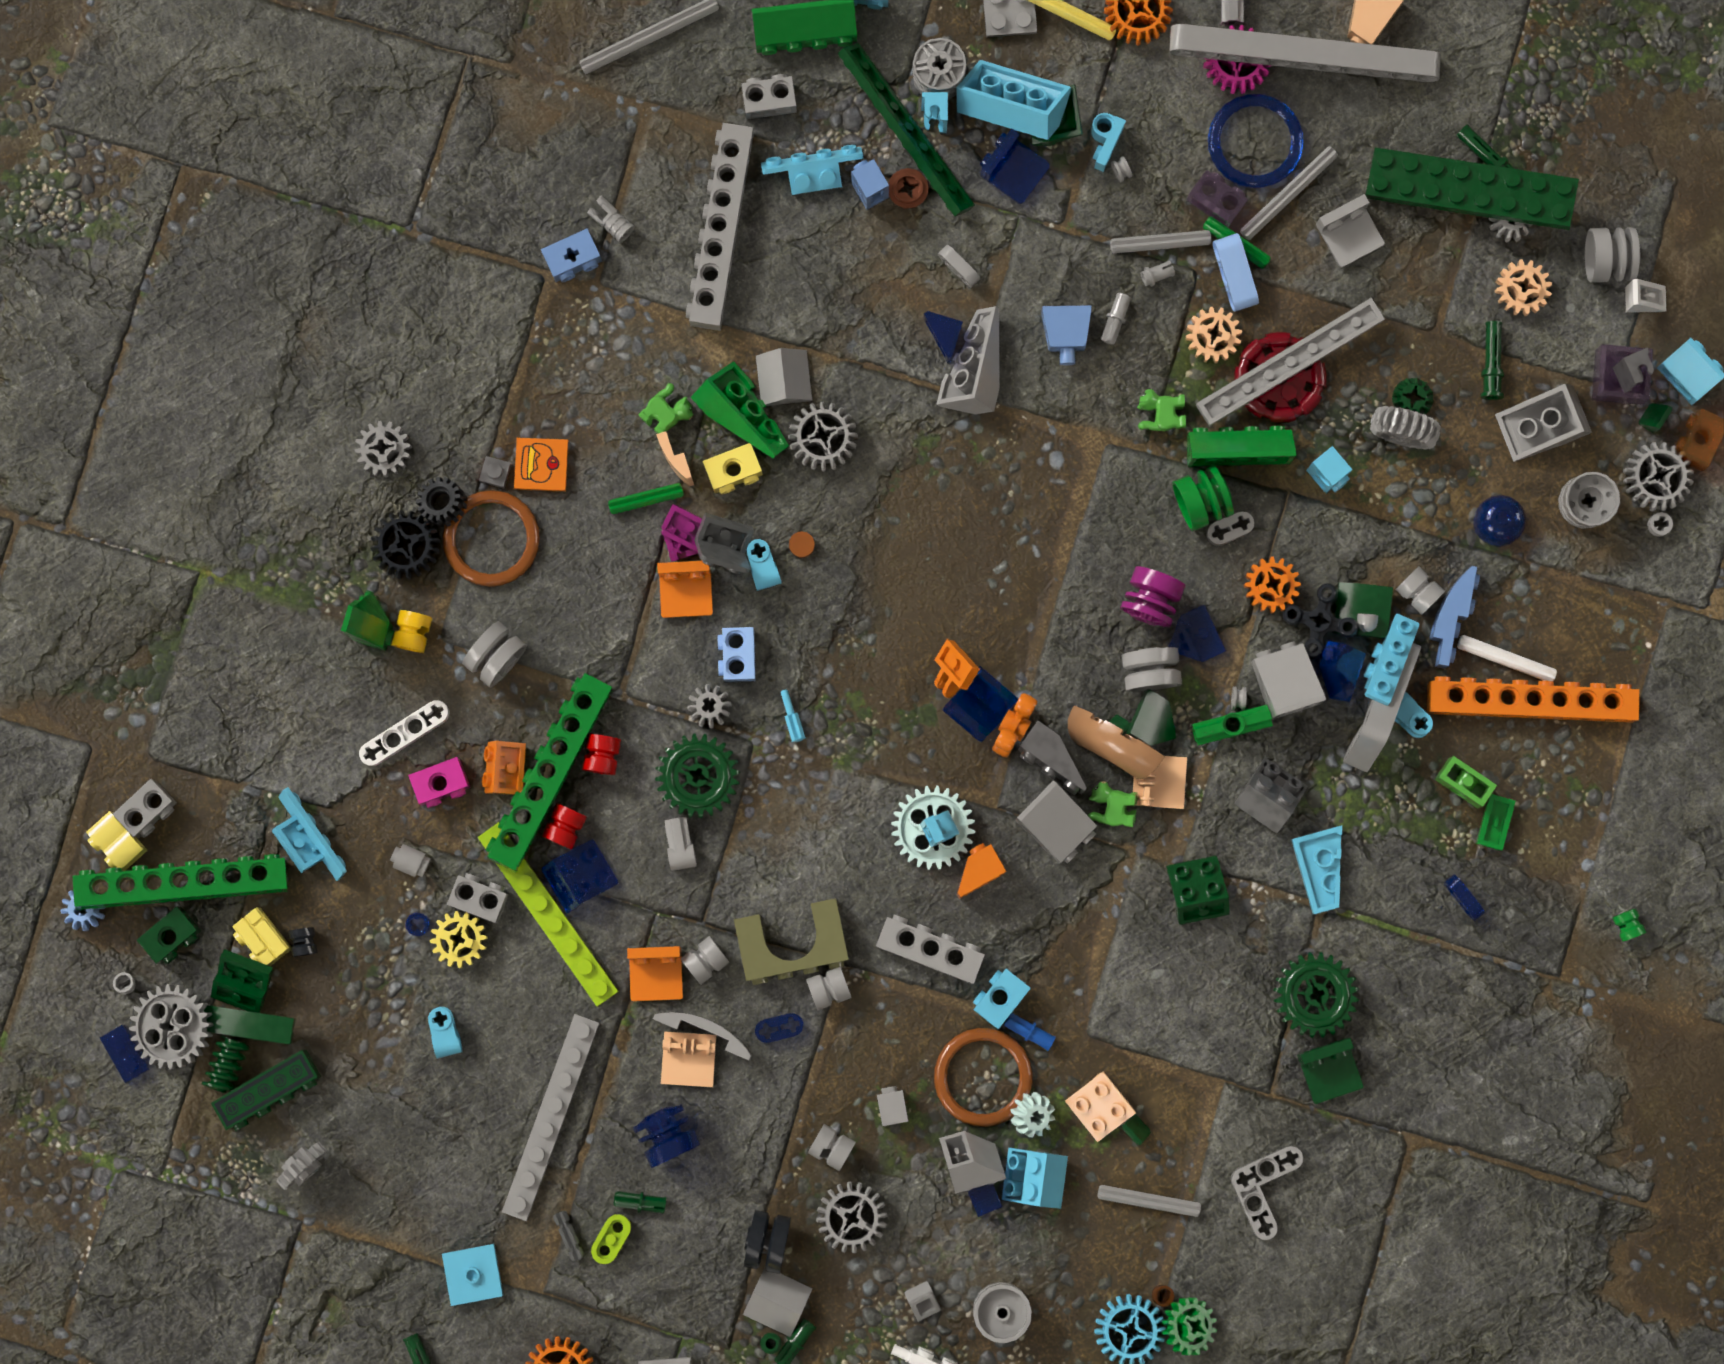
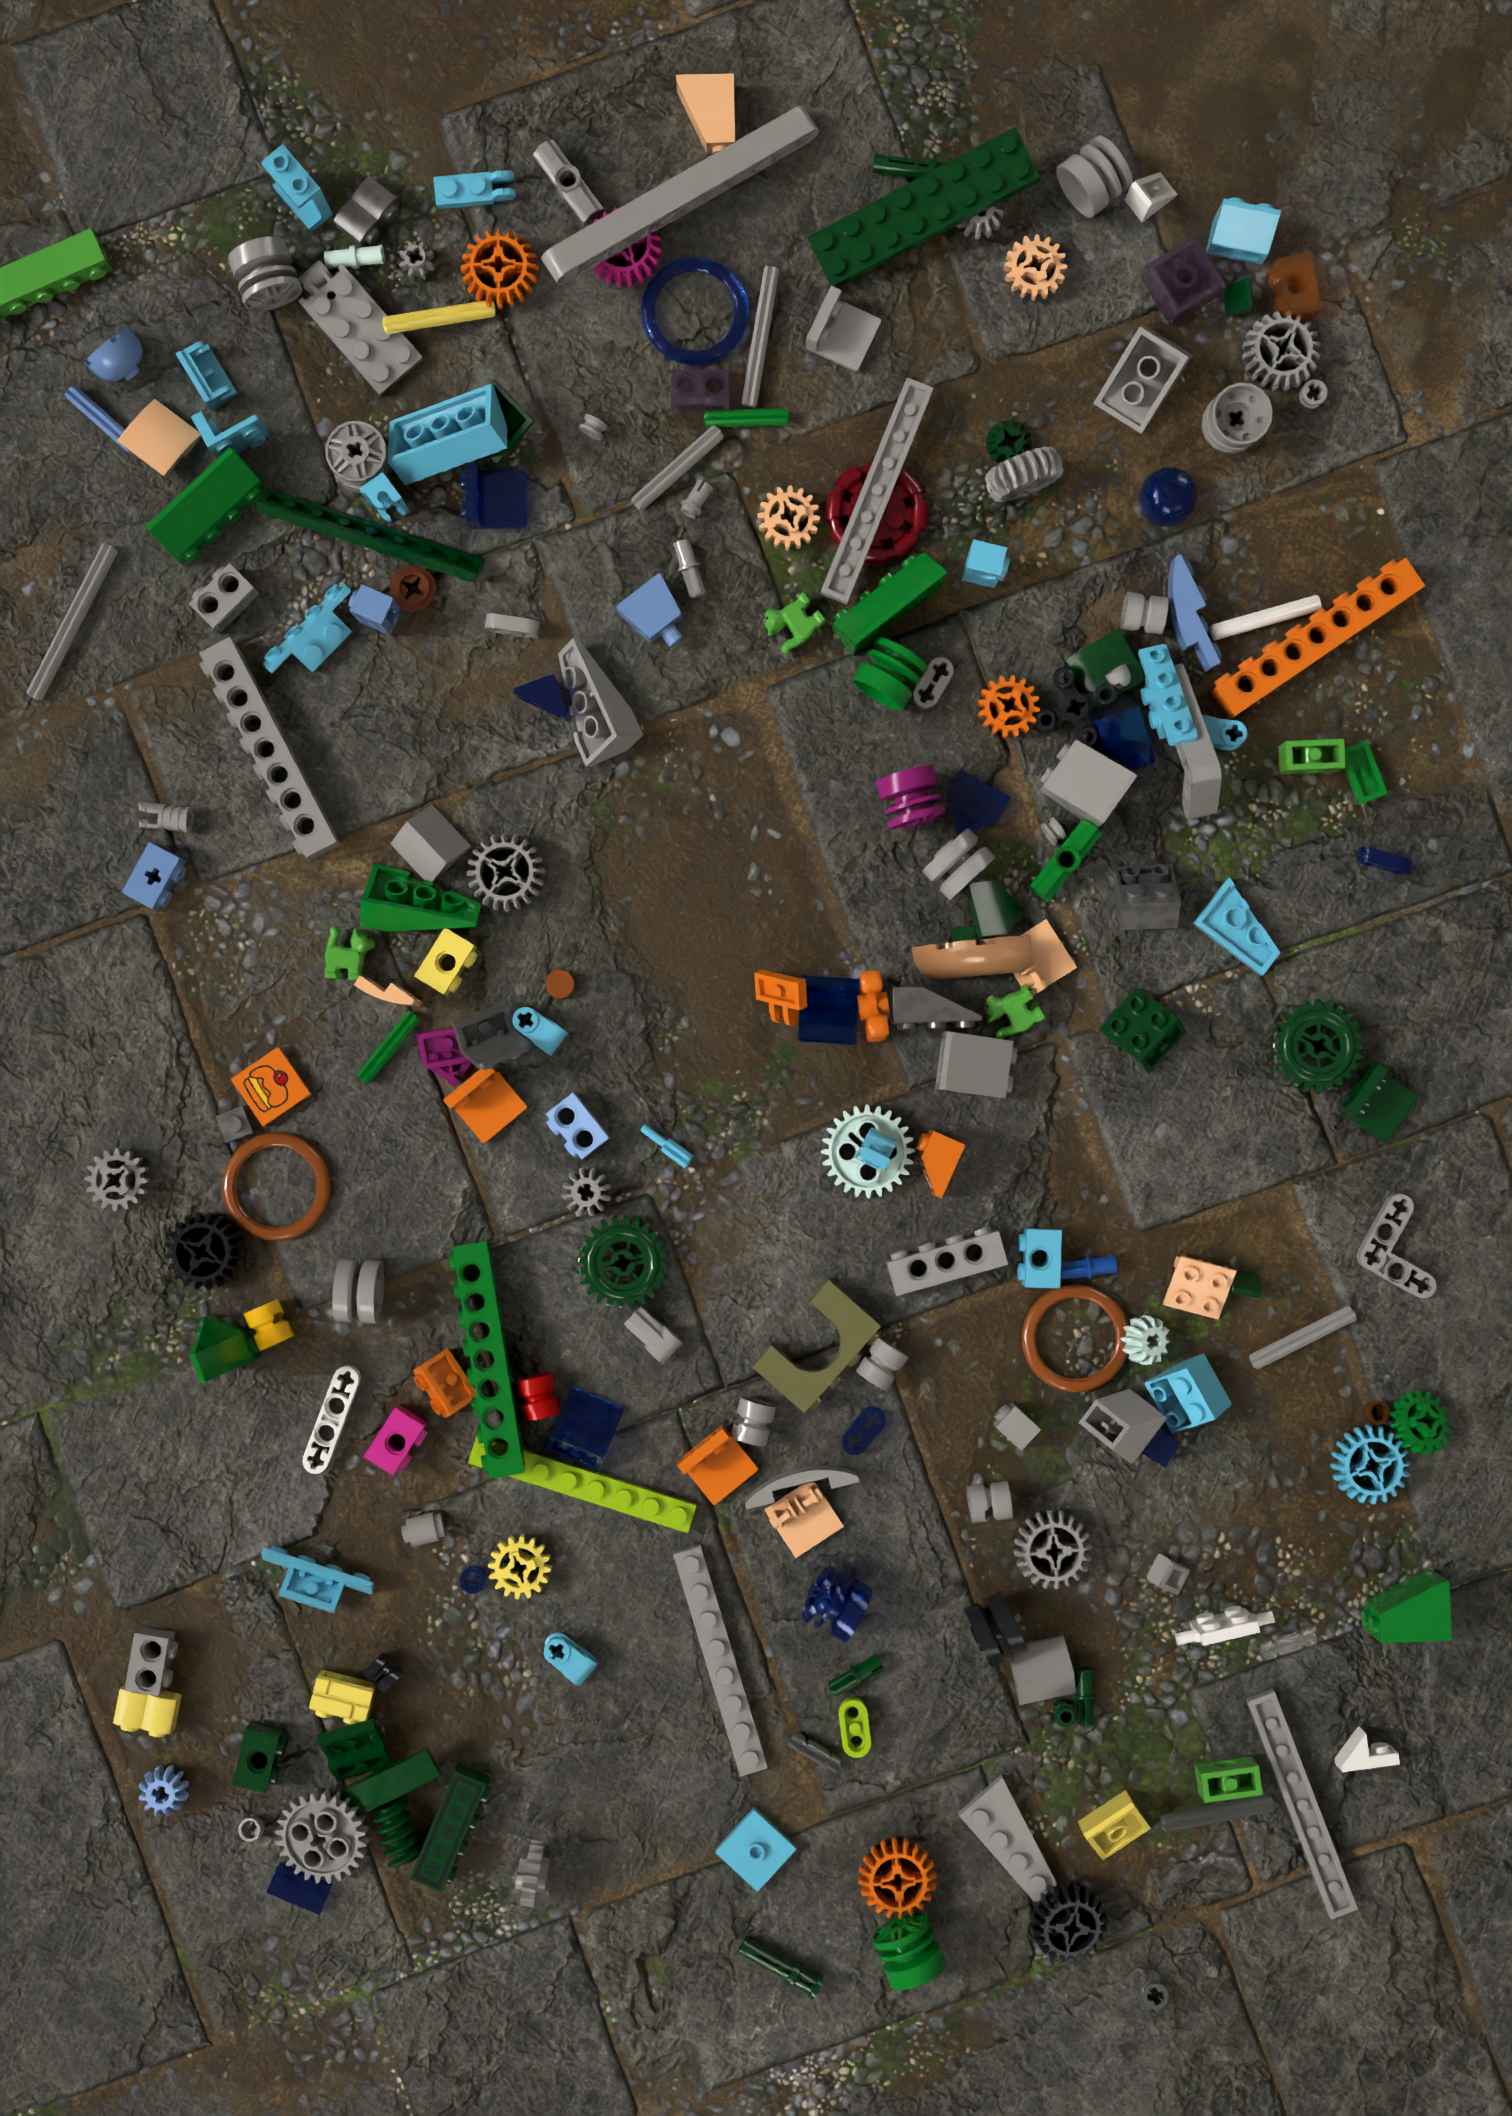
camera: 40 degrees left, 5 degrees up
green brick [72,854,288,910] -> none
black tyre [416,477,467,527] -> none
light grey brick [447,873,509,924] -> none
red wheel [582,734,621,776] -> none
light grey wheel [973,1282,1032,1343] -> none
medium azure plate [1091,113,1126,172] -> none
light blue beam [1213,233,1259,312] -> none
dark green pin [1480,321,1504,400] -> none
flat silver hinge [1613,348,1654,393] -> none

